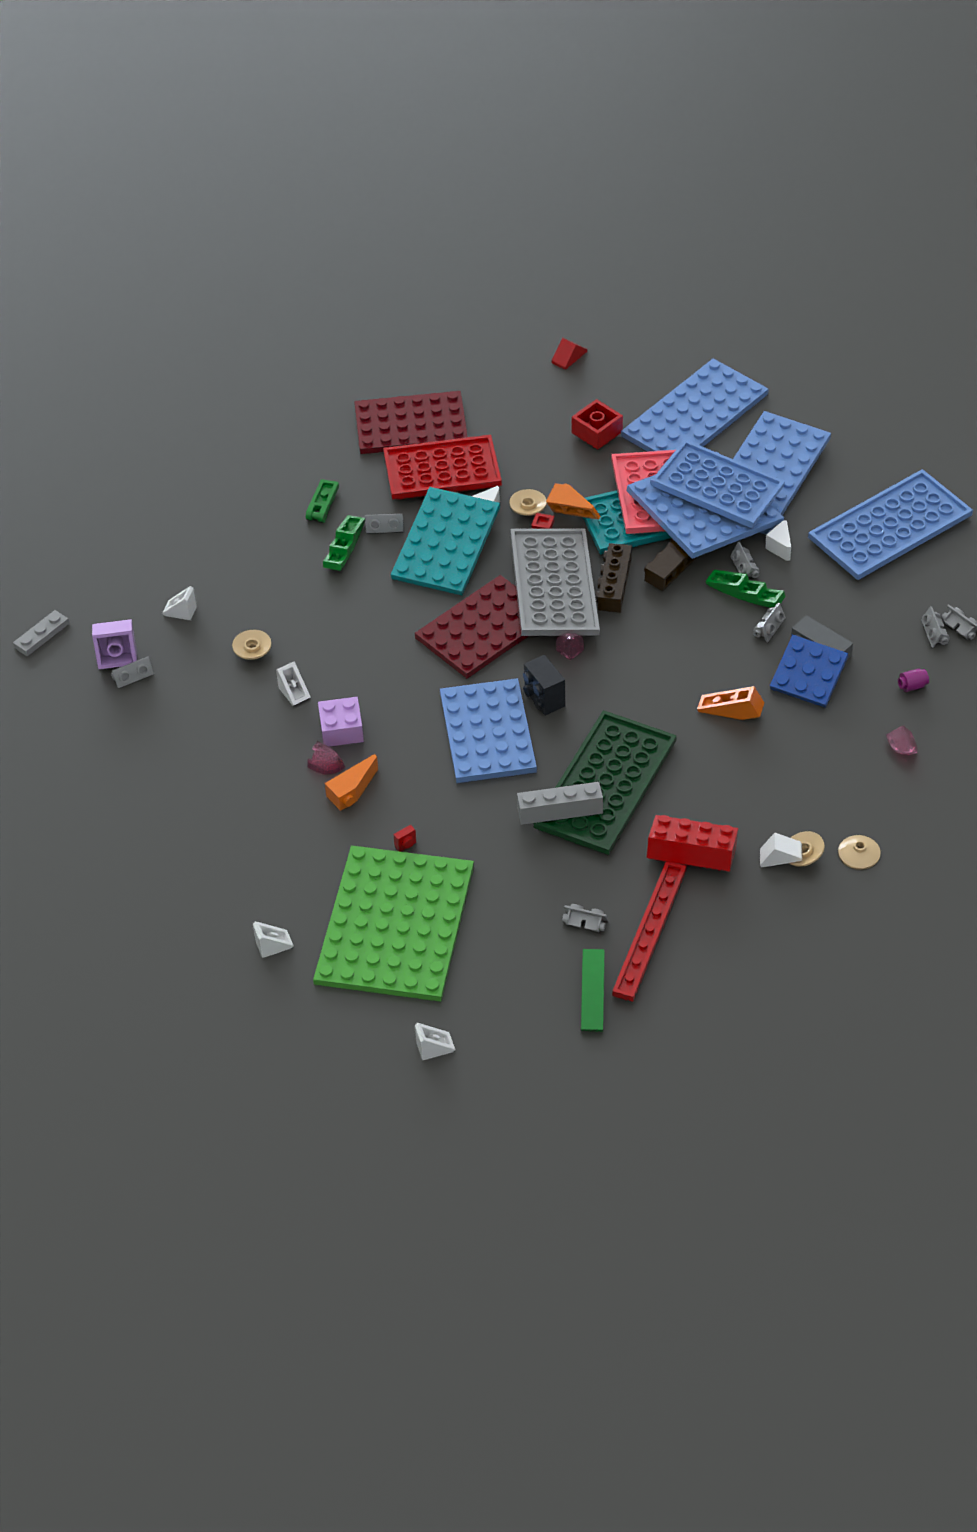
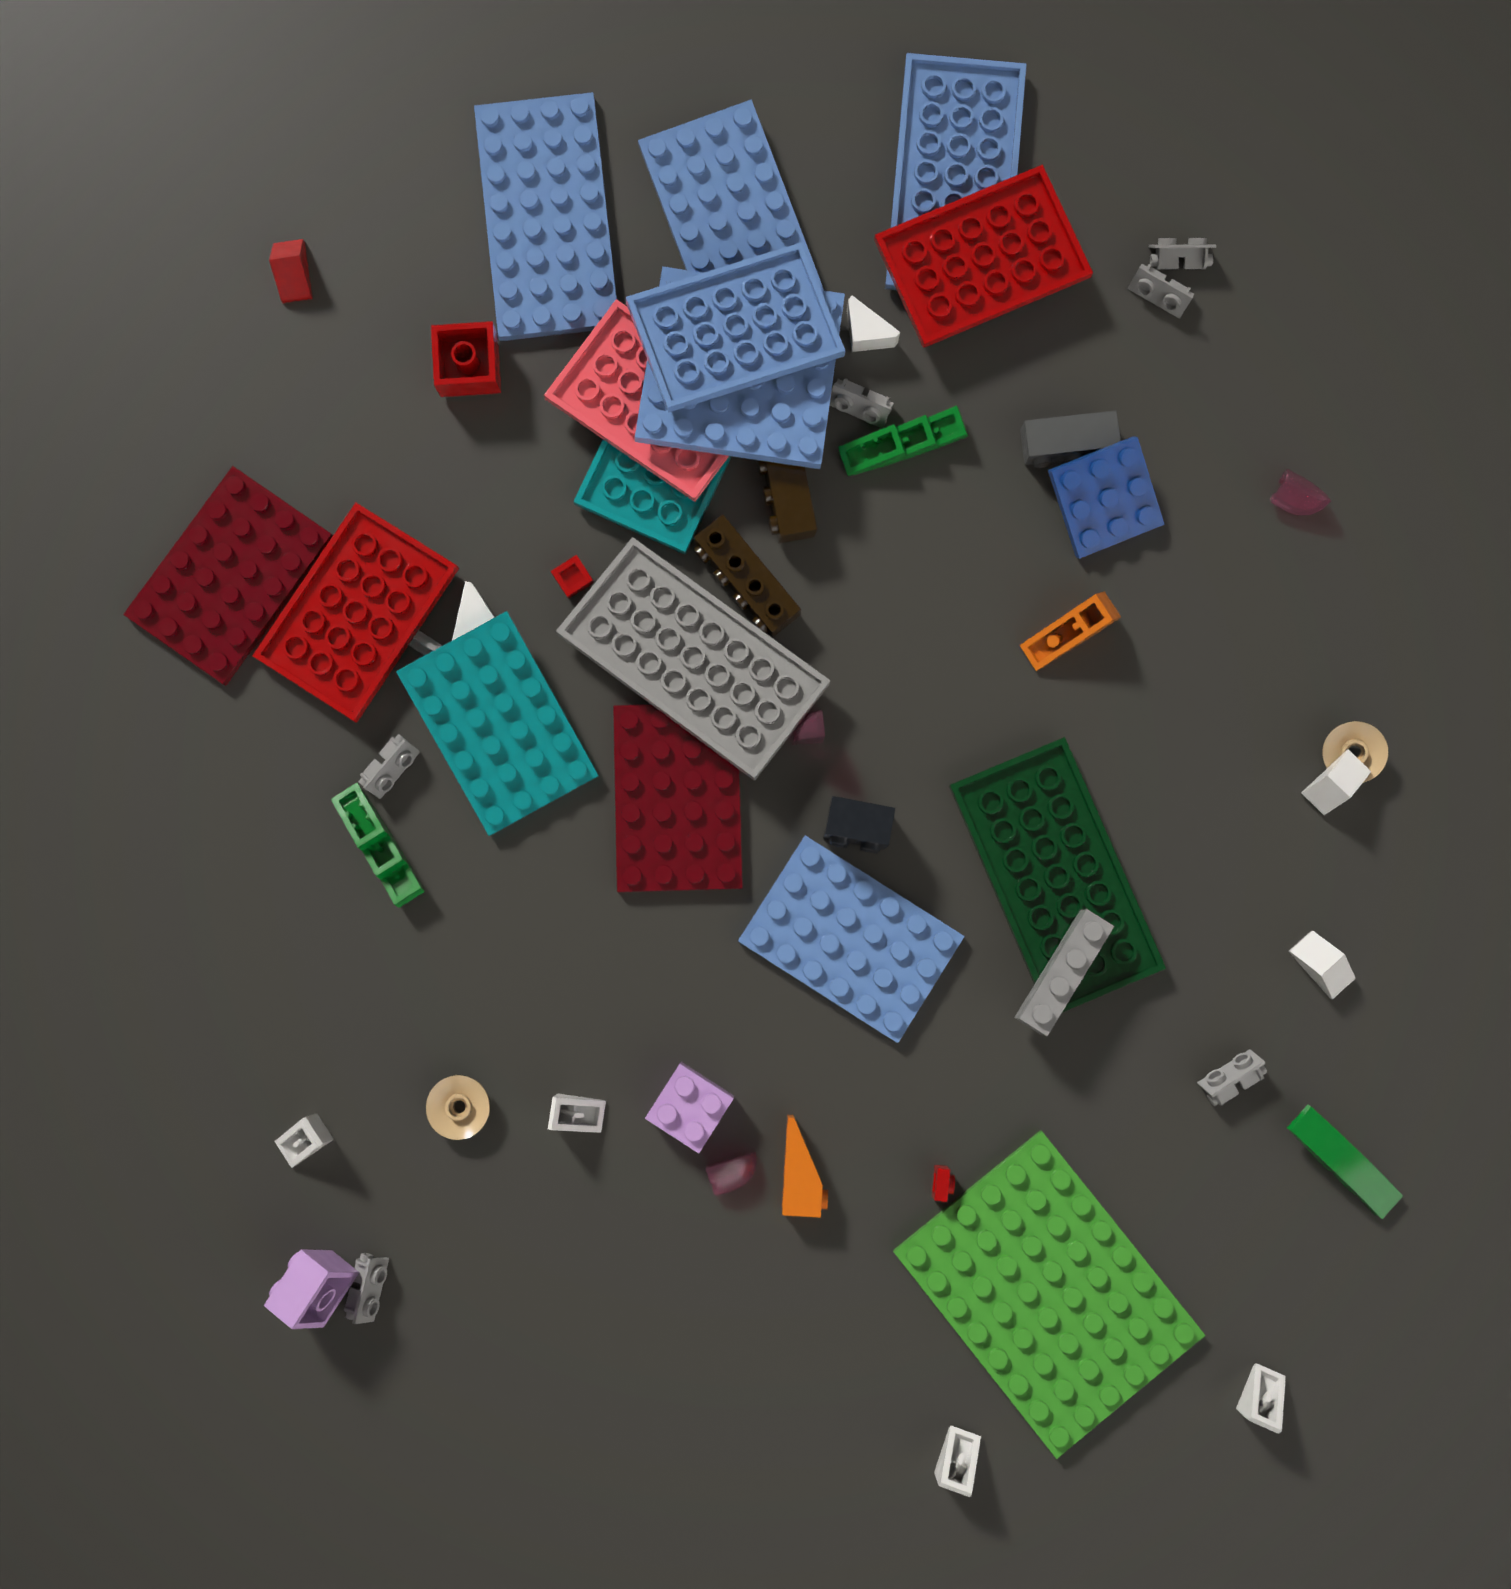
camera: 50 degrees left, 35 degrees up
light grey plate [13,610,69,656] -> none
green plate [305,479,339,523] -> none
tan dish [509,489,547,516] -> none
orange slope [546,483,601,520] -> none
red plate [612,861,686,1002] -> none
red brick [647,815,738,872] -> none
light grey hinge [753,603,786,642] -> none
tan dish [838,835,881,870] -> none
magenta brick [898,668,929,692] -> none
none -> red plate [874,164,1093,348]
none -> white slope [1288,931,1356,999]

